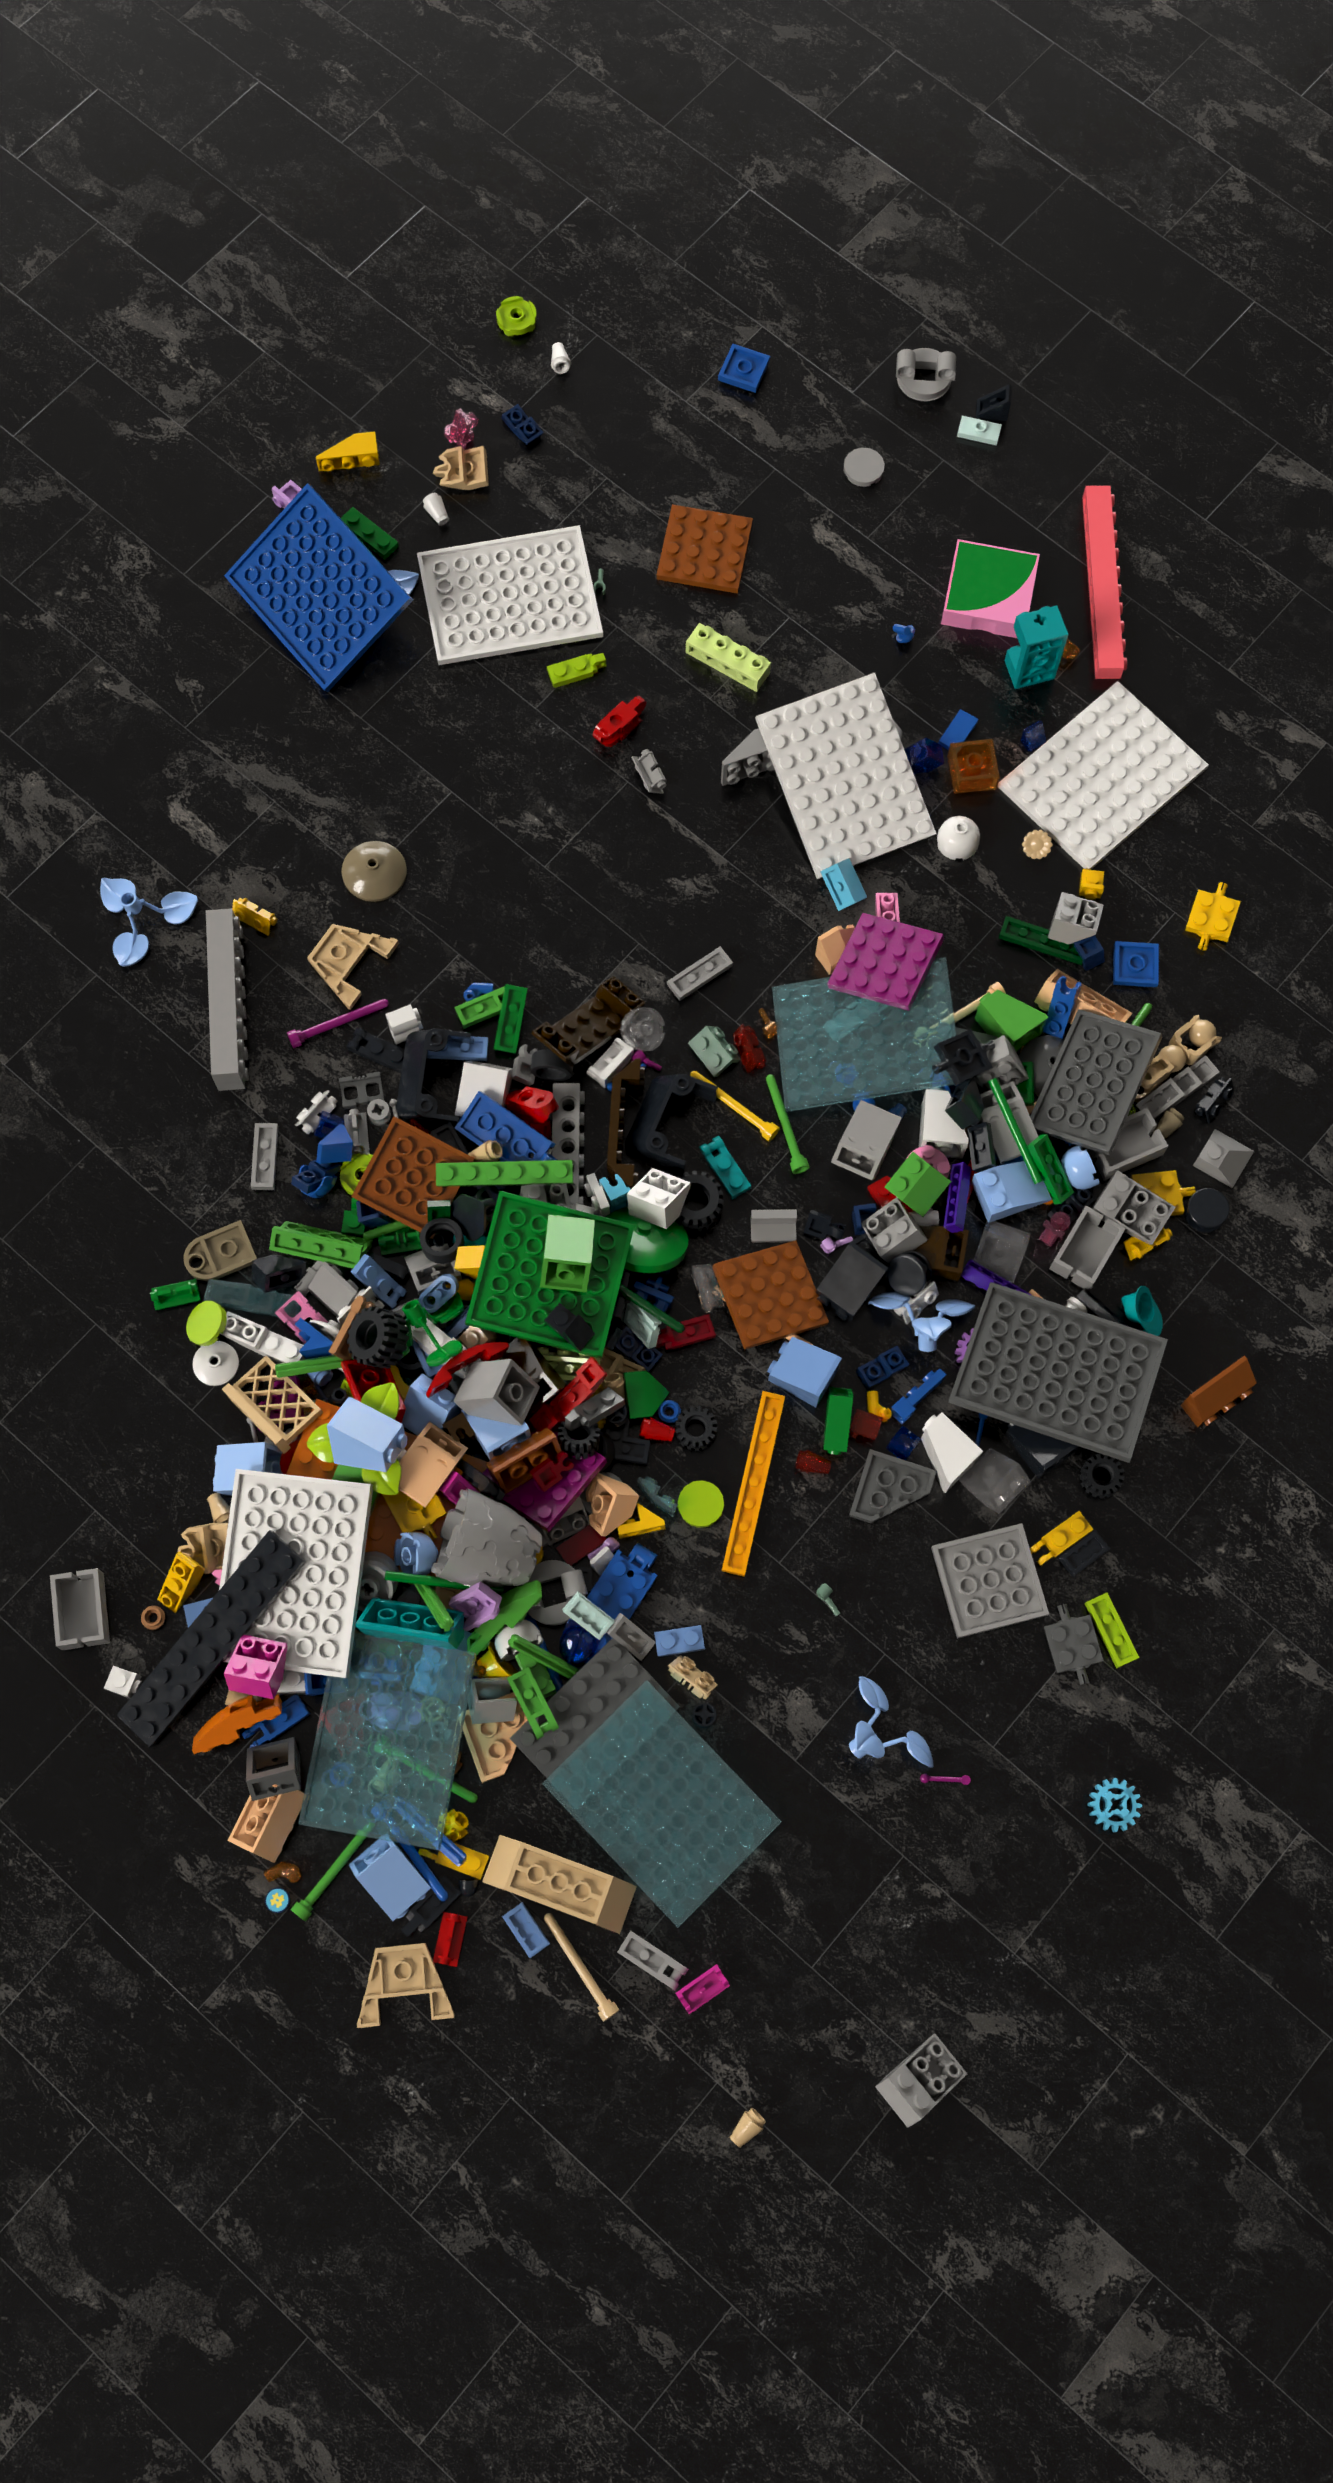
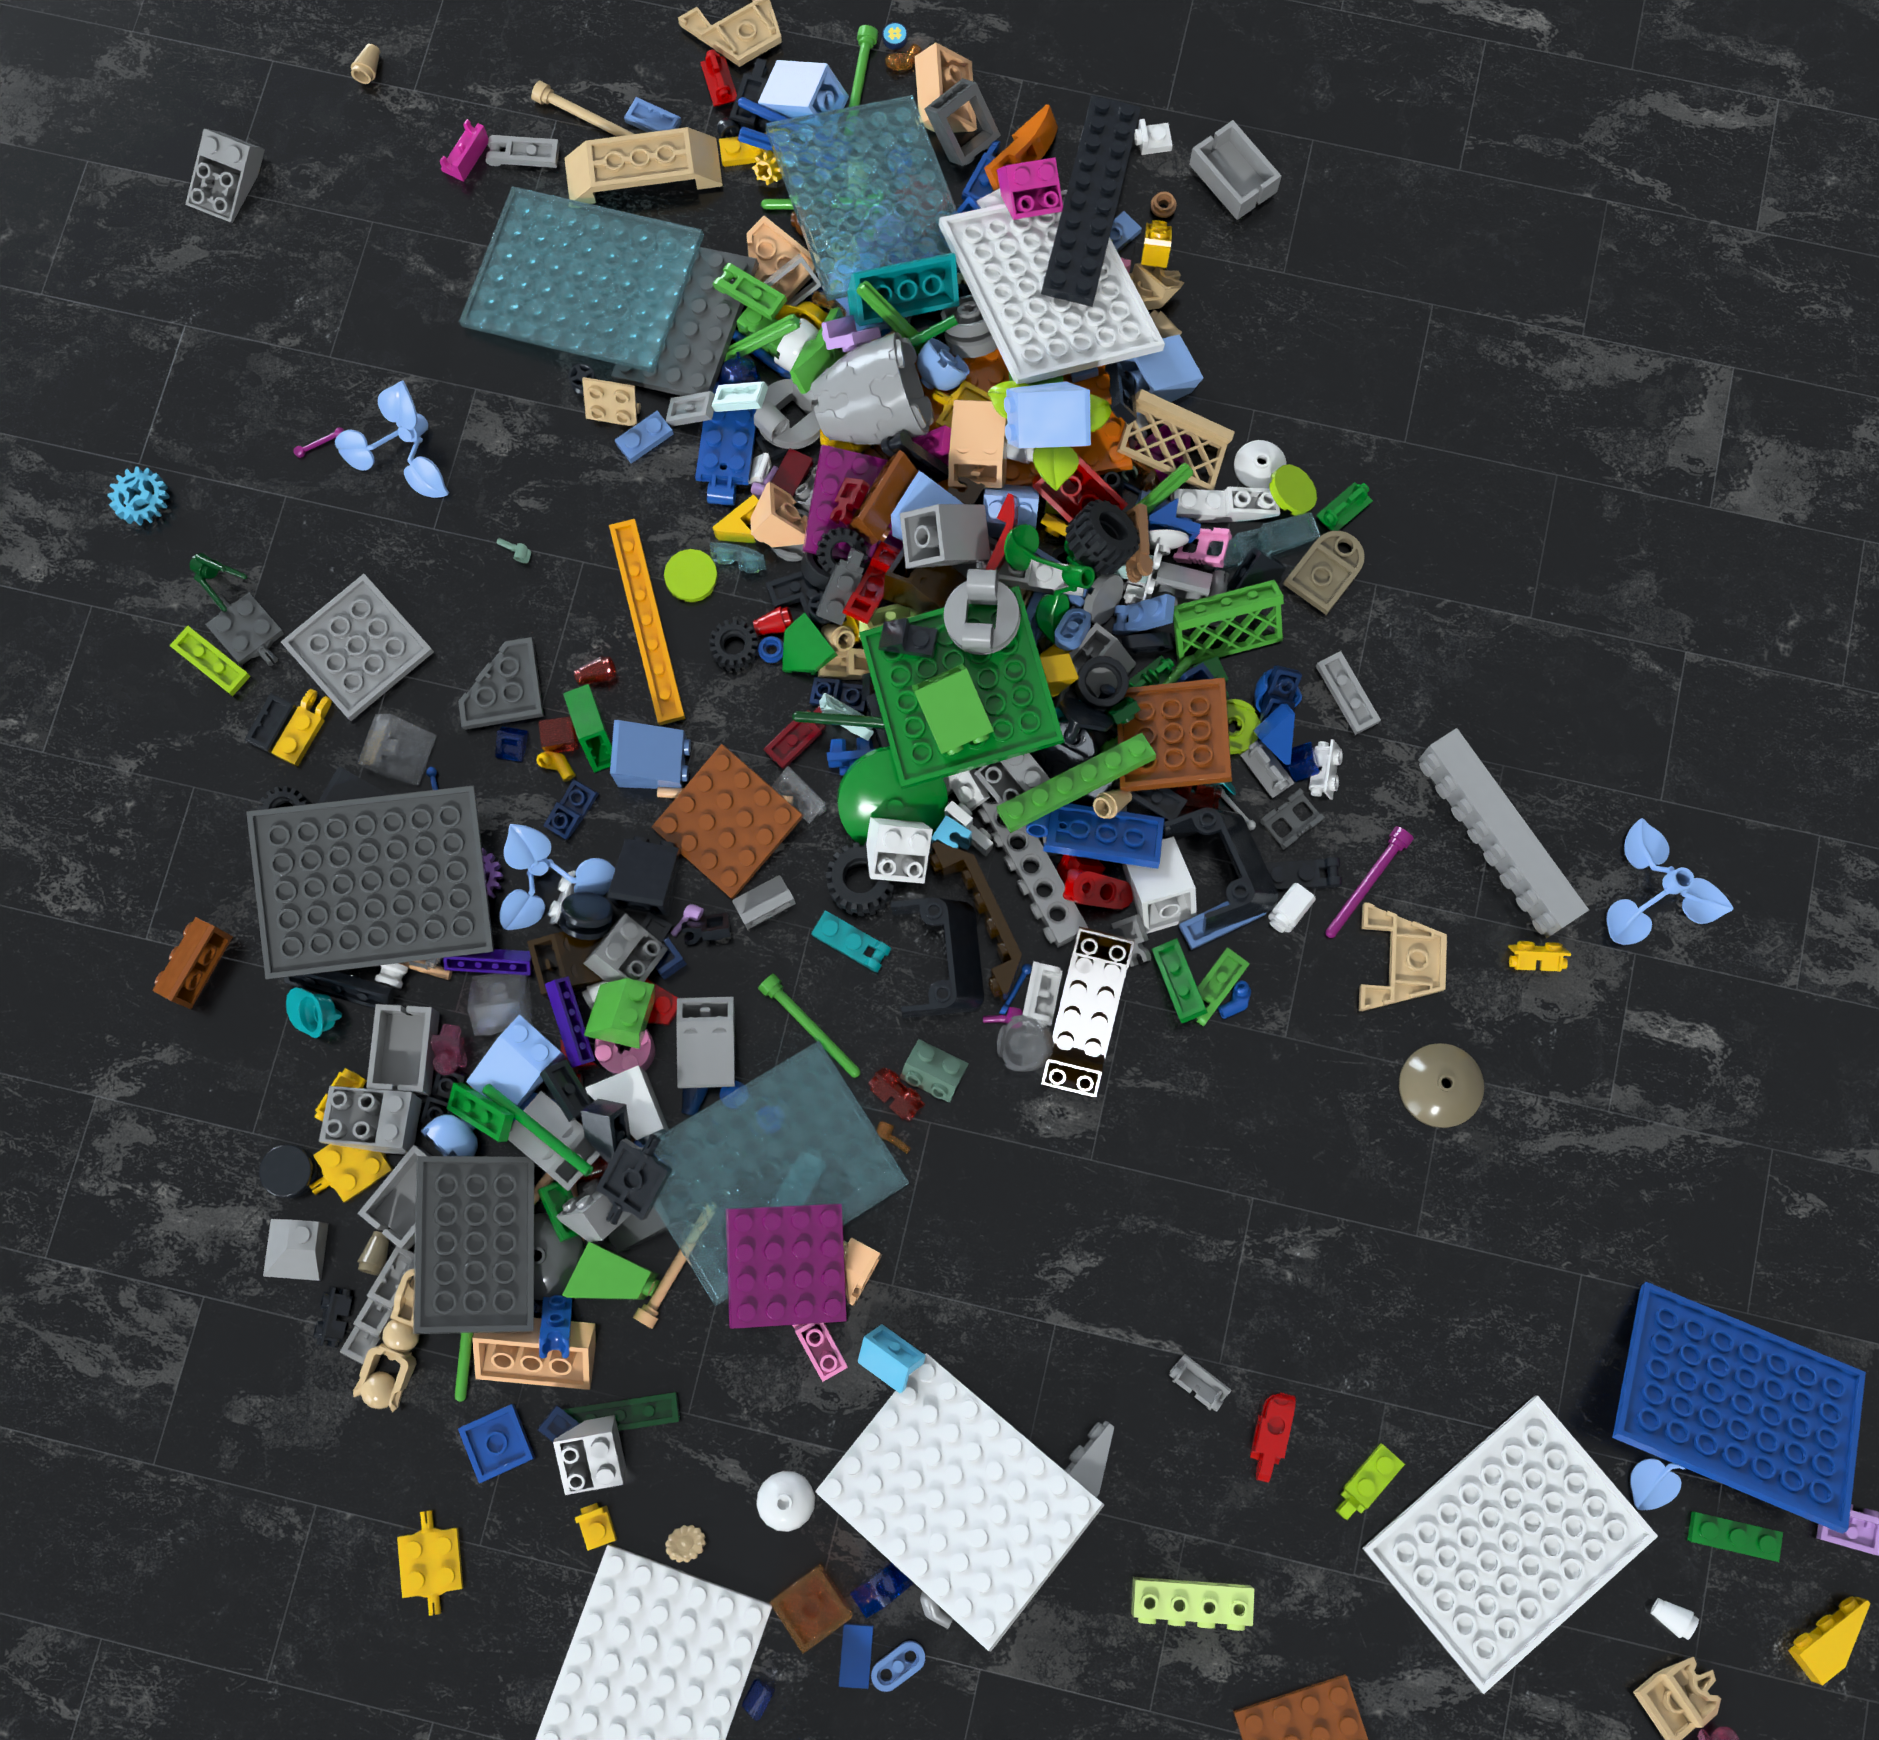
camera: 155 degrees right, 5 degrees up
light grey wheel [367,1099,391,1126] -> none
sand green hand [593,569,606,595] -> none
light grey plate [667,946,733,1001] -> none
yellow piece [690,1071,780,1142] -> none
blue plate [891,1369,946,1424] -> none
white slope [921,1412,983,1493] -> none
none -> dark green plant [189,553,248,612]
none -> medium blue plate [871,1640,925,1692]
none -> light grey piece [944,569,1020,655]
none -> black plate [1105,362,1137,425]

